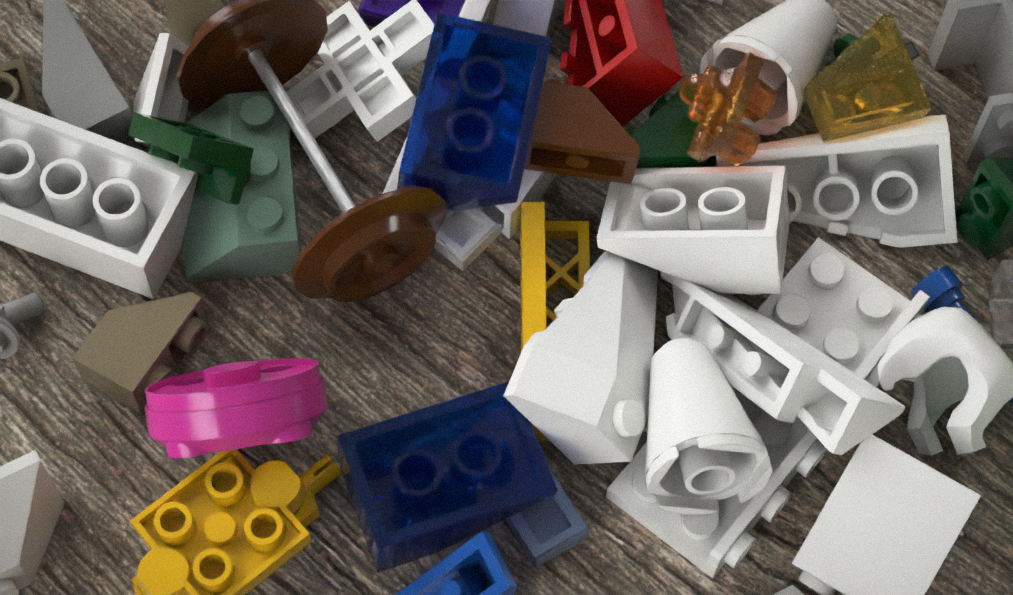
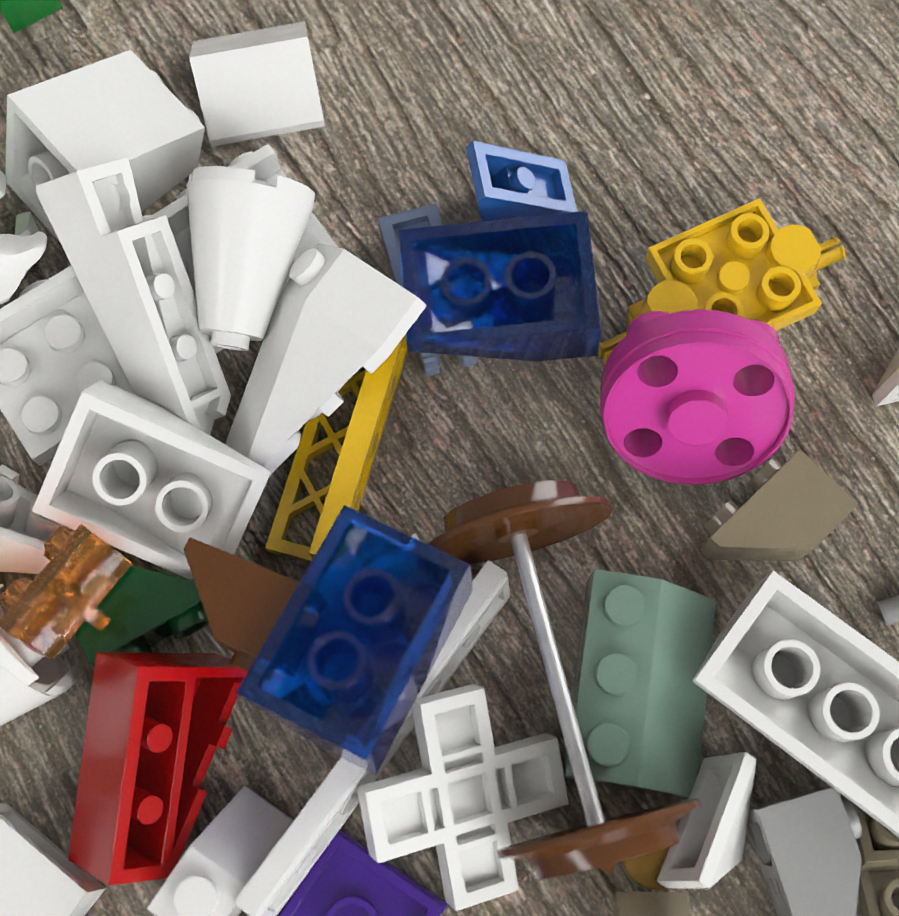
camera: 160 degrees left, 10 degrees up
dark green bracket [128,112,254,205] -> none

